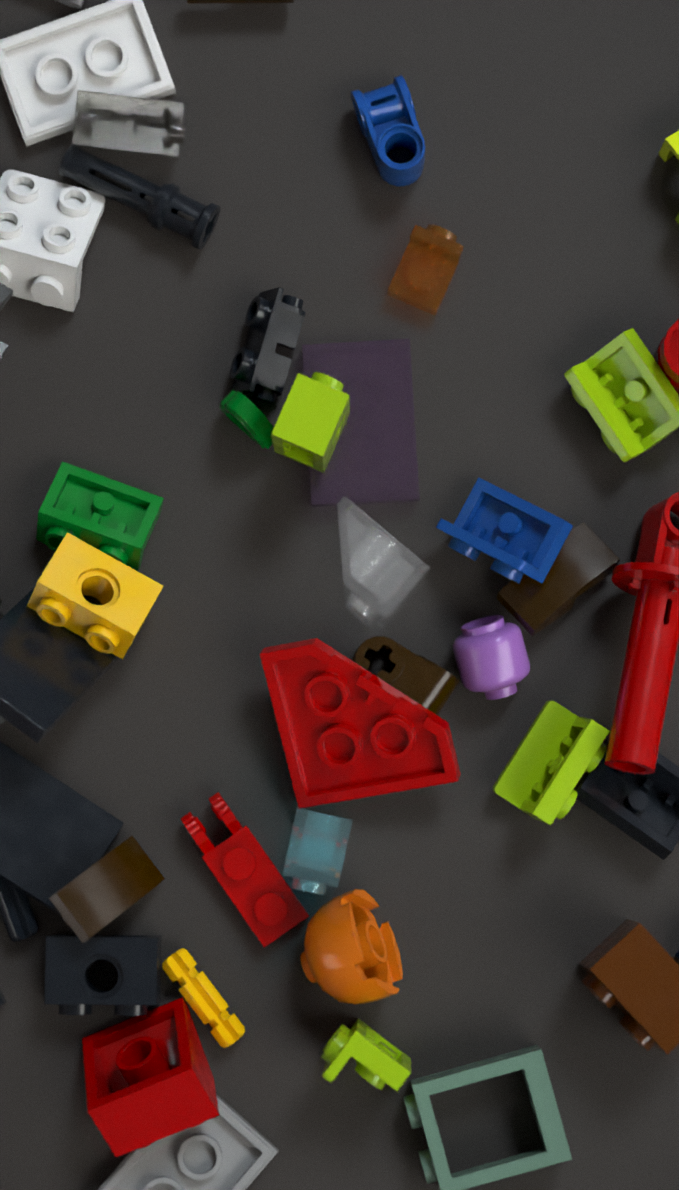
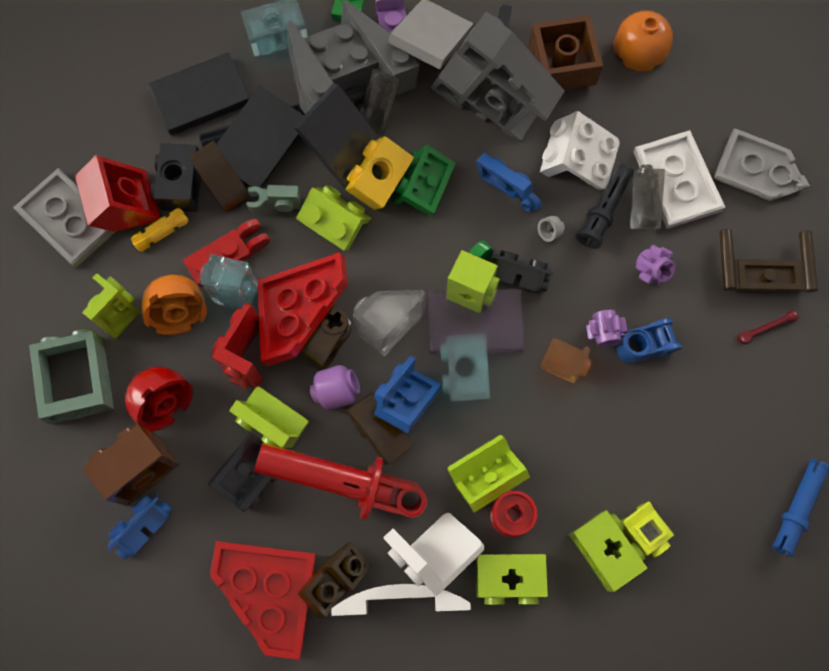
camera: 95 degrees right, 10 degrees down
none -> red cylinder [125,366,193,432]
none -> red bracket [212,303,264,390]
none -> sand green plate [247,185,302,212]
none -> lime bracket [296,185,371,251]
none -> clear light blue brick [440,334,490,401]
none -> blue hinge [477,153,542,212]
none -> light grey hinge [538,216,565,242]
none -> medium lavender gear [586,310,628,347]
none -> medium lavender gear [636,245,676,286]

